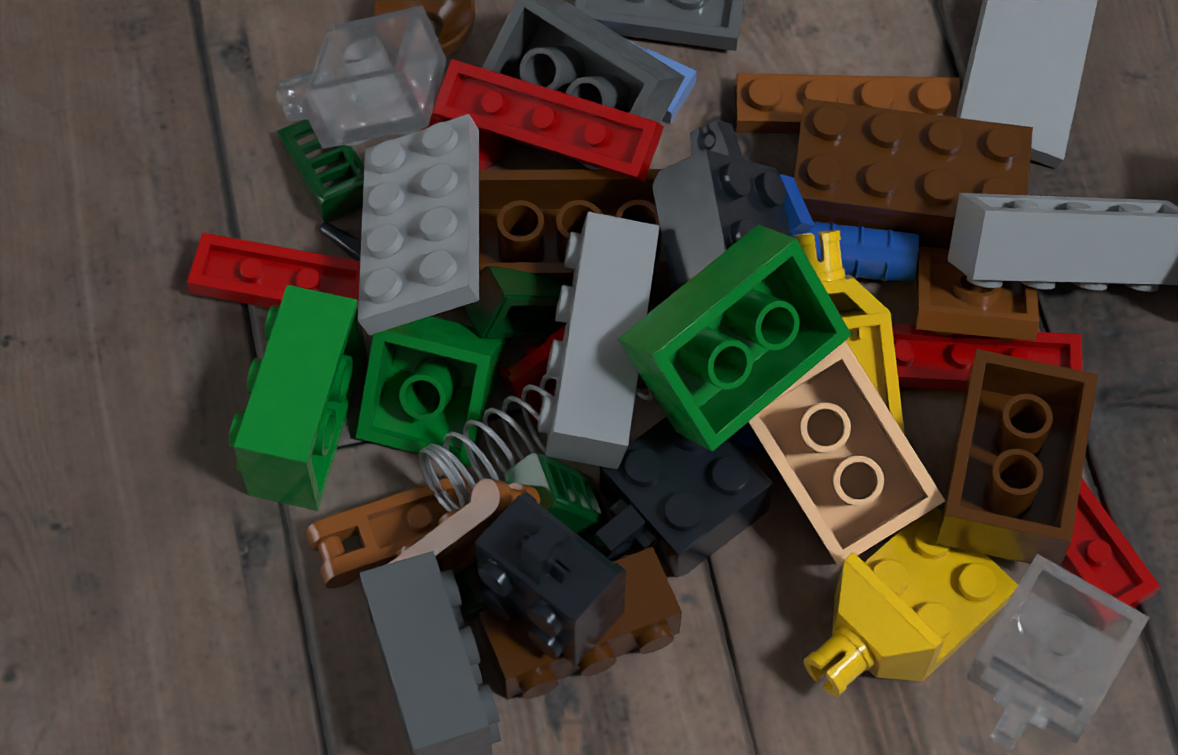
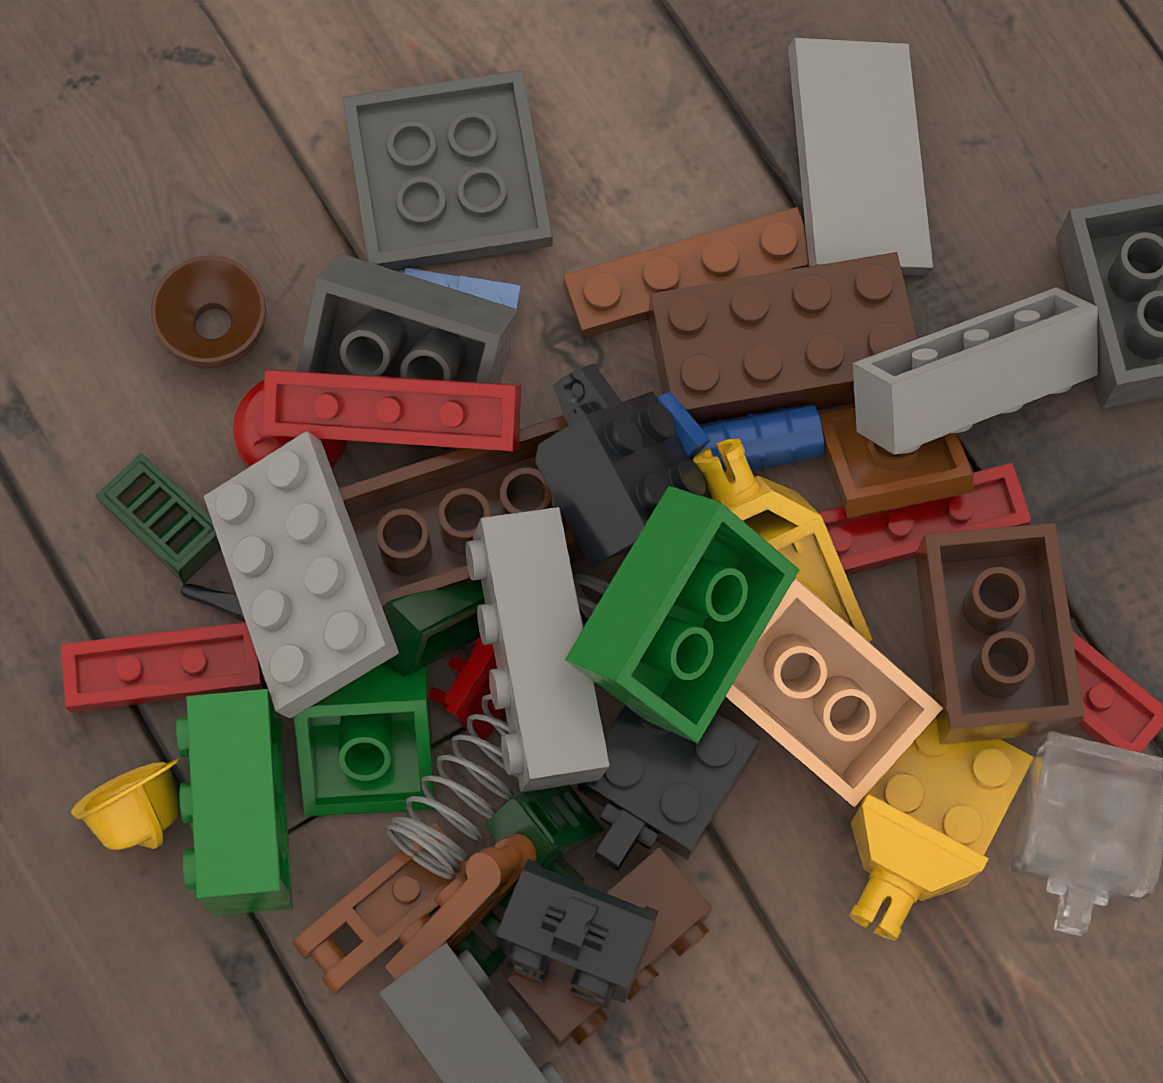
camera: 20 degrees left, 10 degrees up
clear hinge [276,5,447,149] -> none
none -> yellow piece [71,758,181,850]

